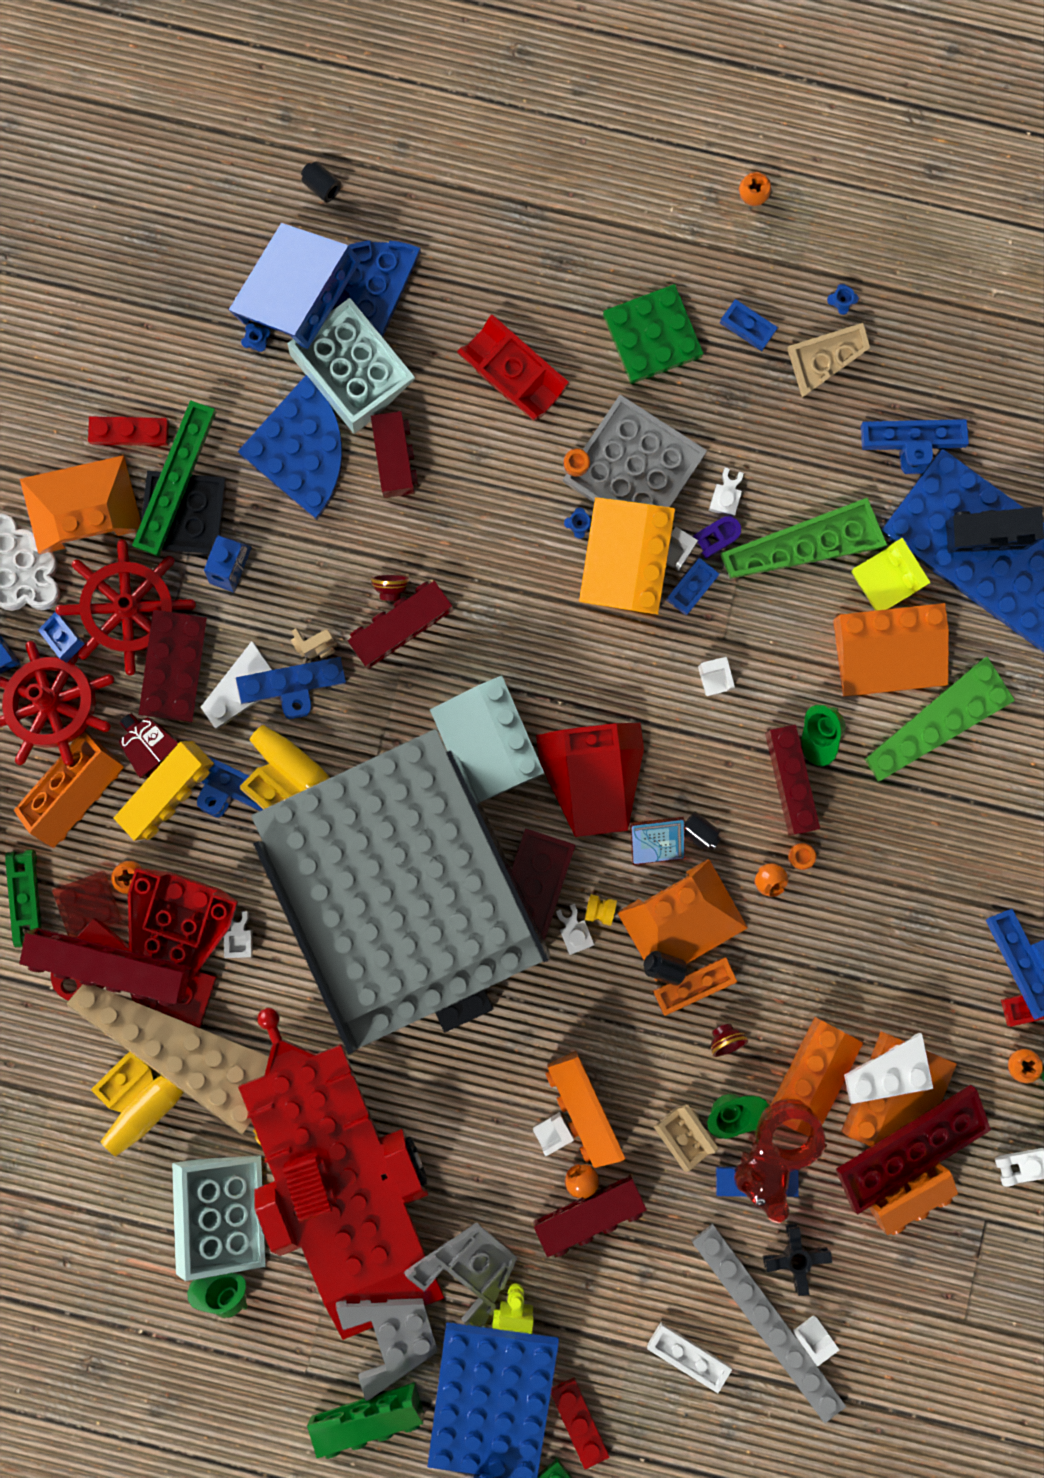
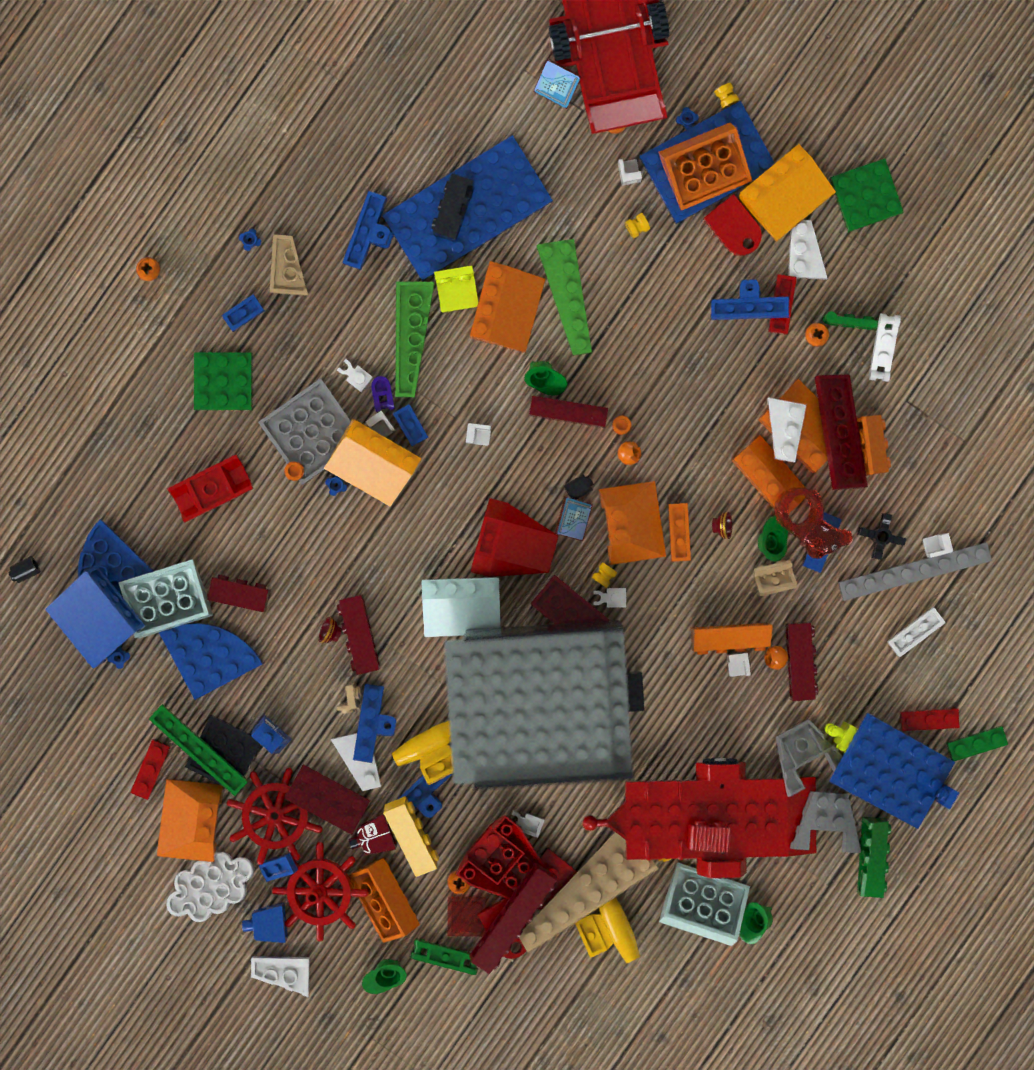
camera: 65 degrees left, 5 degrees up
black brick [644,950,687,986] -> none

